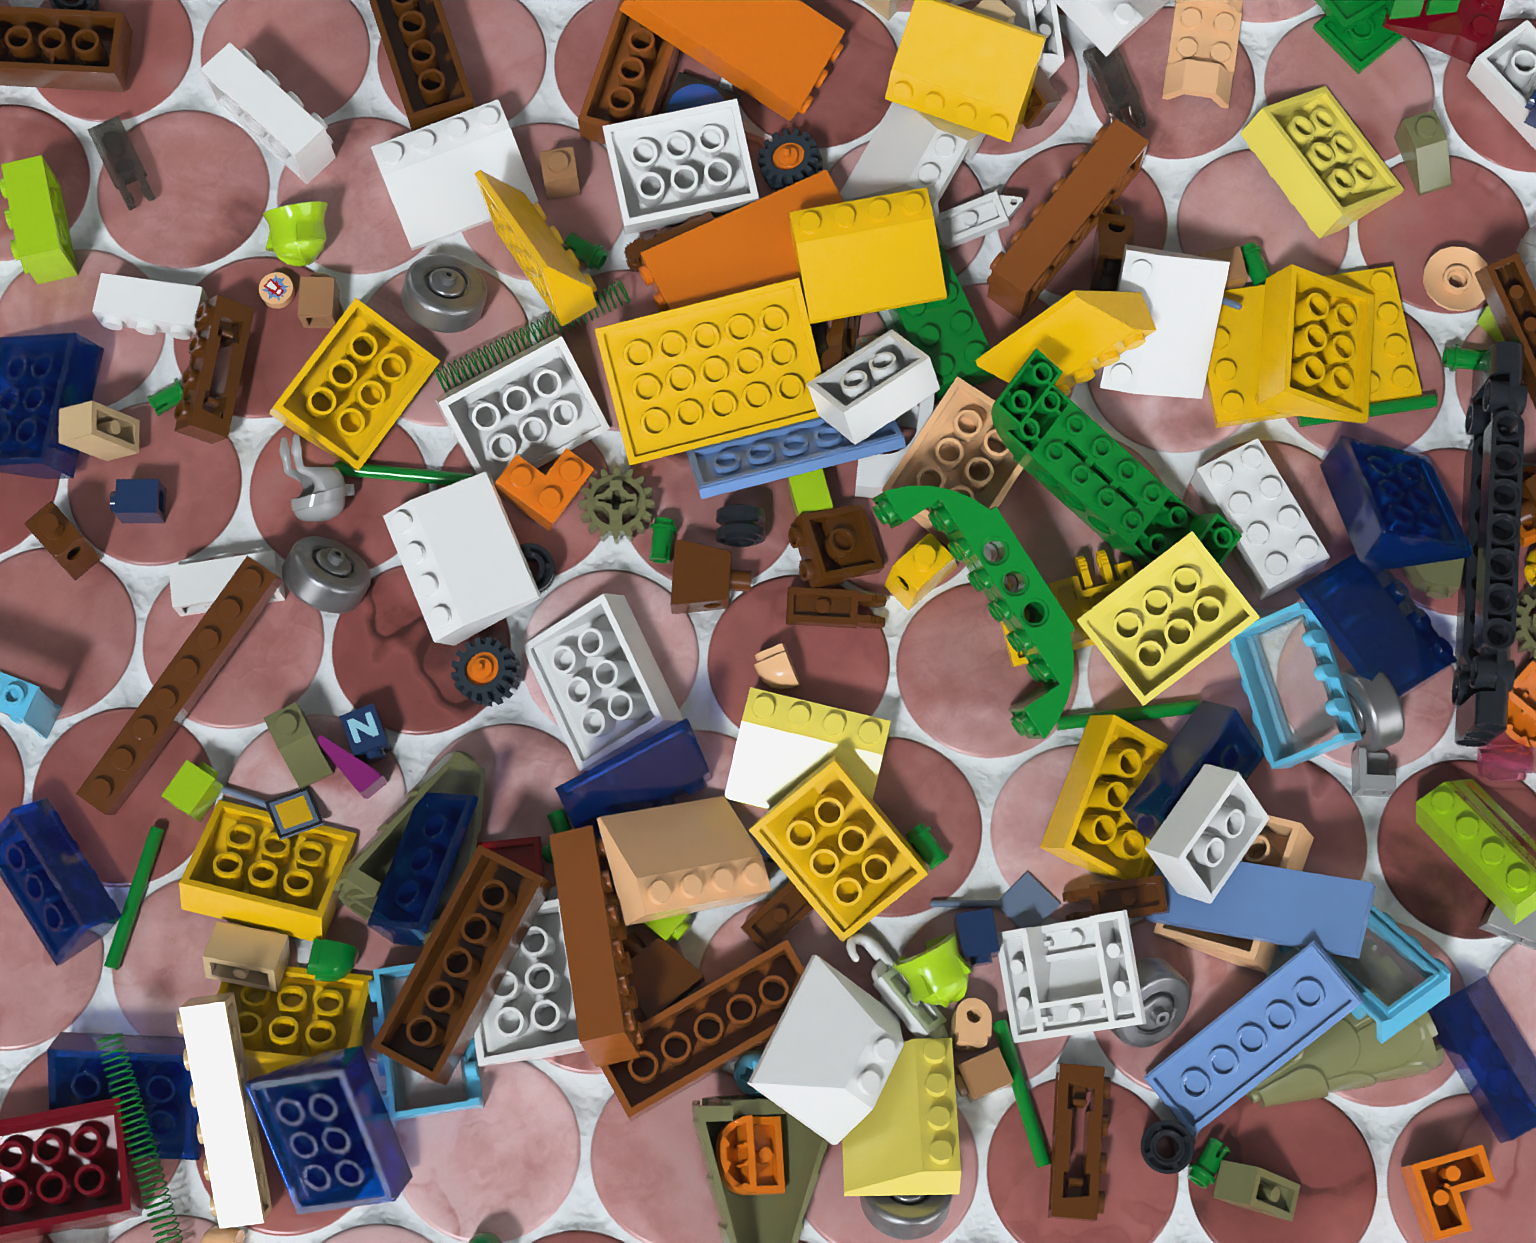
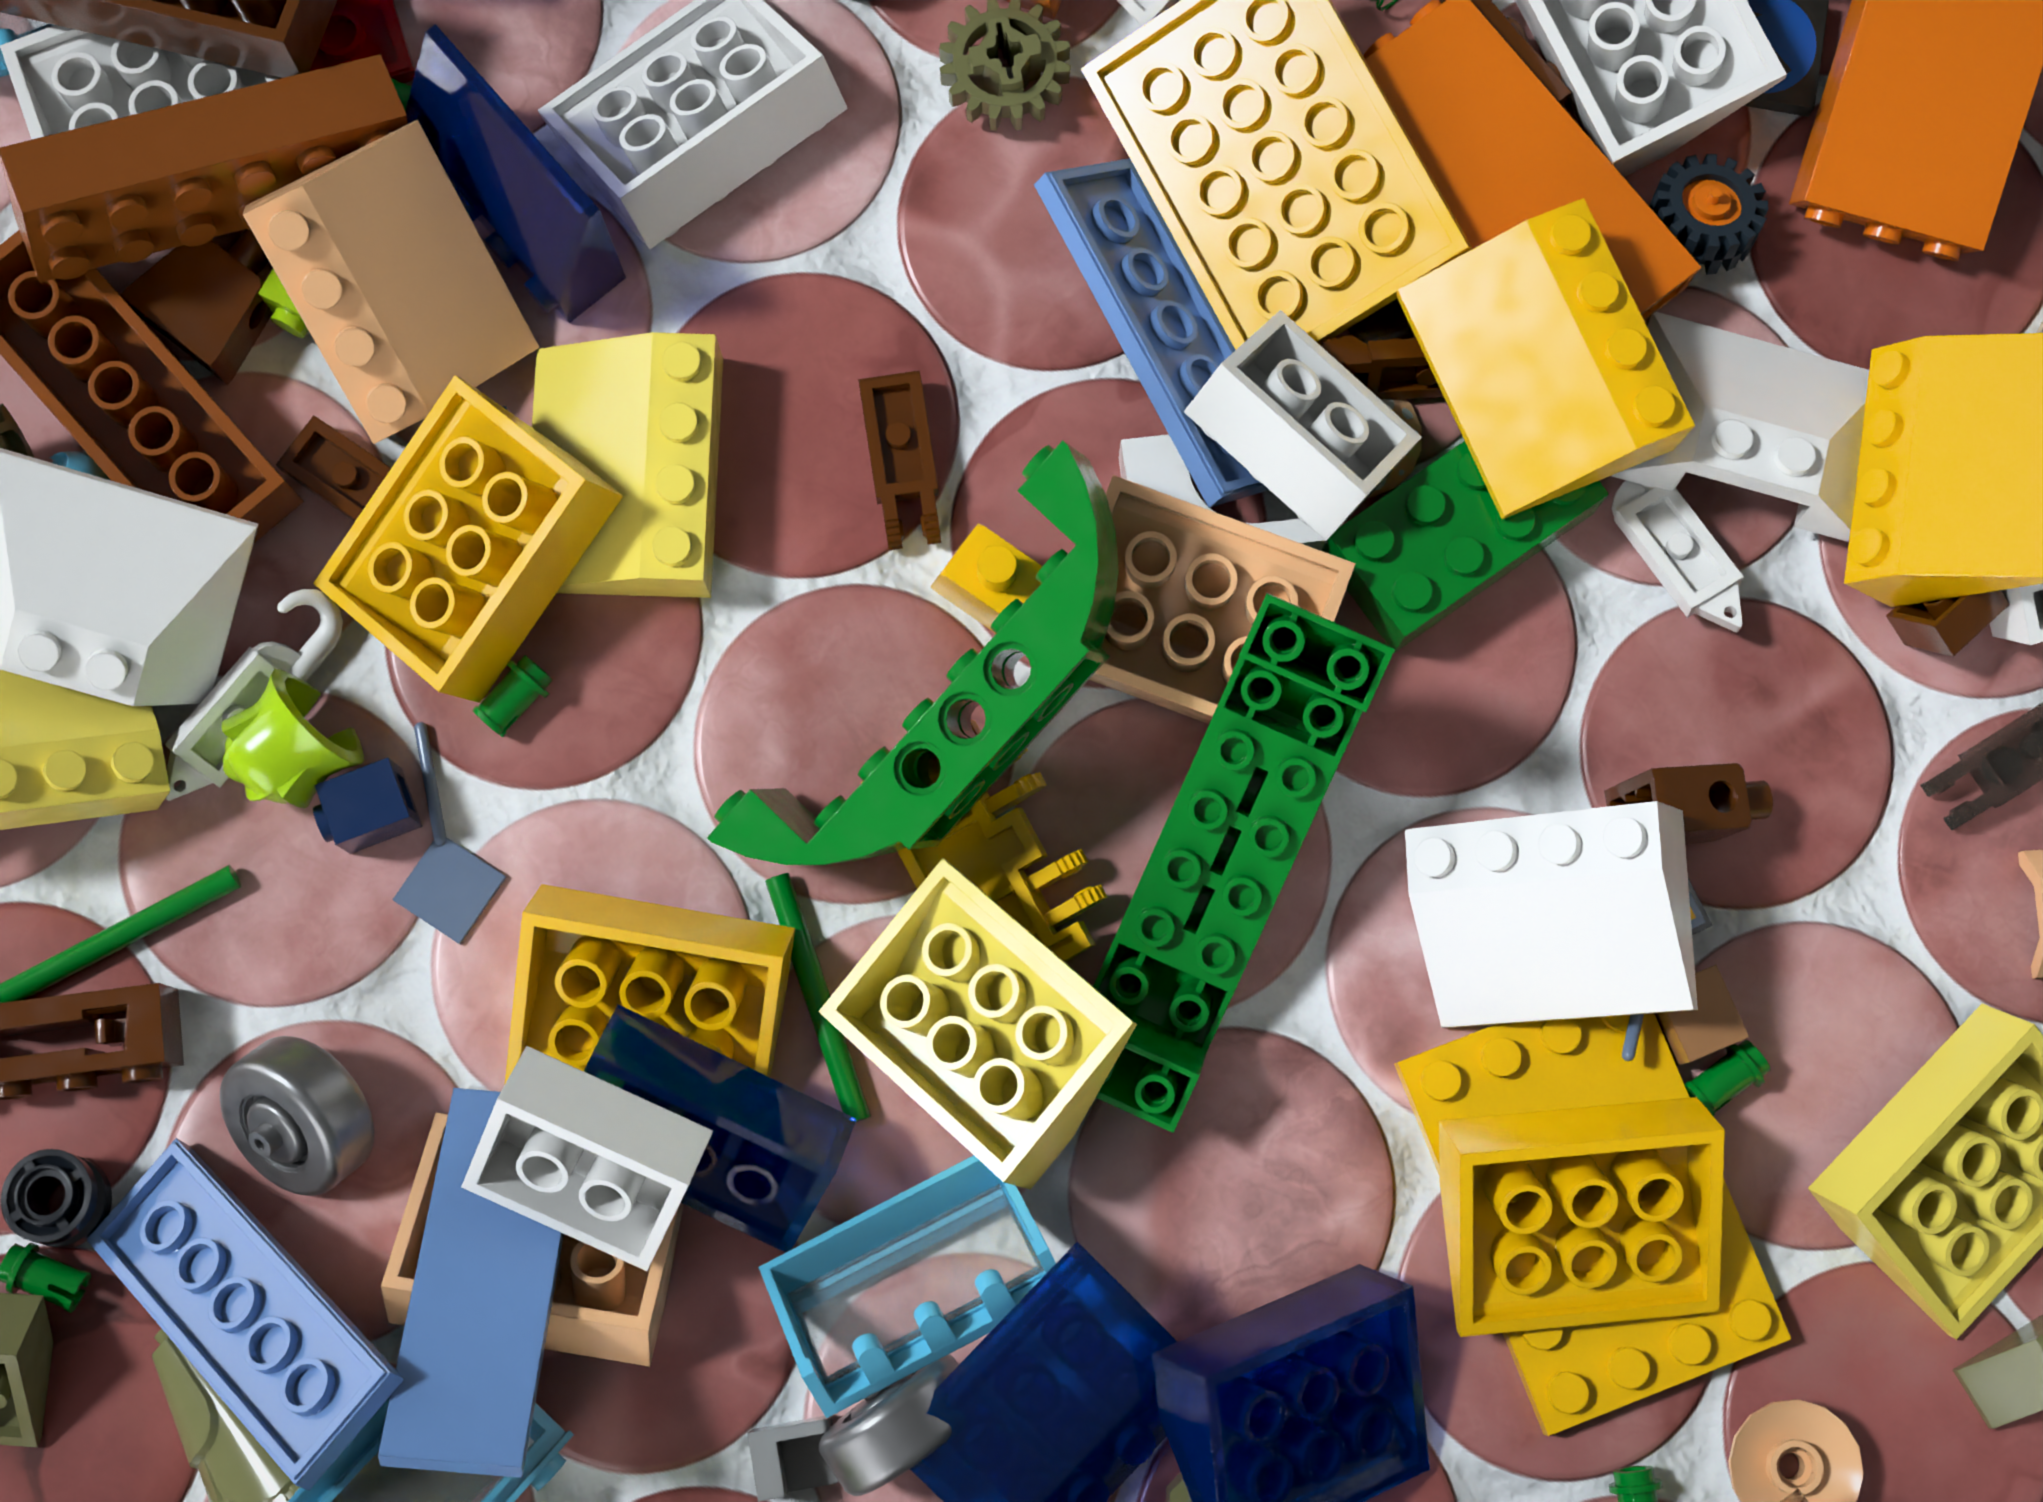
camera: 75 degrees right, 5 degrees up
green pin [648,517,678,564] -> none
reddish brown torso [670,539,752,614] -> none
black wheel [716,504,765,547] -> none
light nougat piece [754,643,800,690] -> none
lime brick [788,469,833,518] -> none
reddish brown plate [788,503,884,588] -> none
light nougat piece [950,998,992,1052] -> none
medium nougat brick [955,1047,1014,1103] -> none
yellow slope [975,290,1157,396] -> none
dark orange brick [987,118,1149,320] -> none
white slope [997,910,1146,1043] -> none
reddish brown hinge [1062,875,1169,921] -> none
white brick [1190,438,1330,601] -> none
green bar [1297,394,1437,427] -> none

